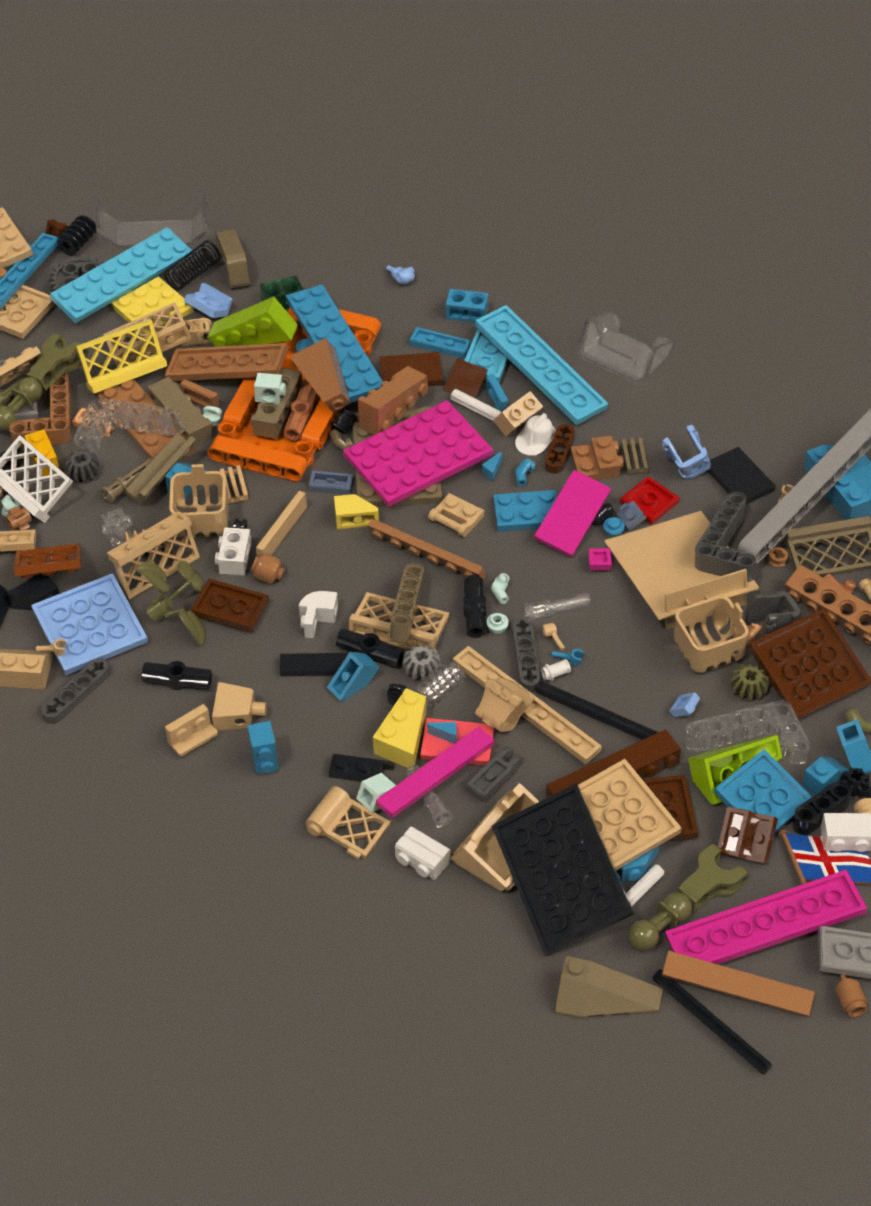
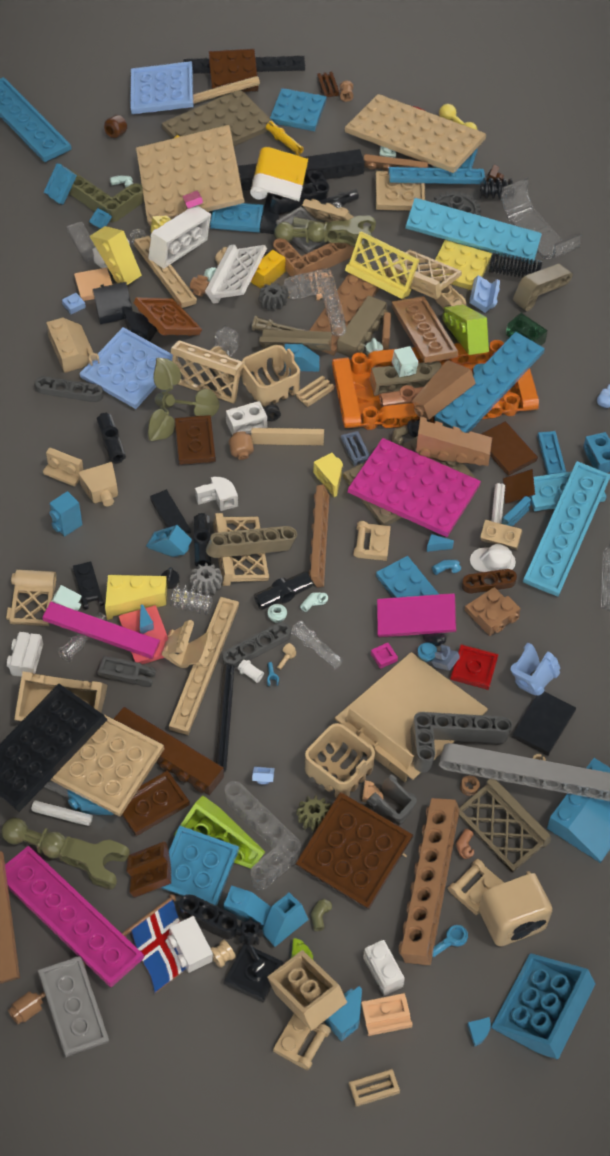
camera: 60 degrees right, 5 degrees up
dark tan tile [621,438,648,474] -> none

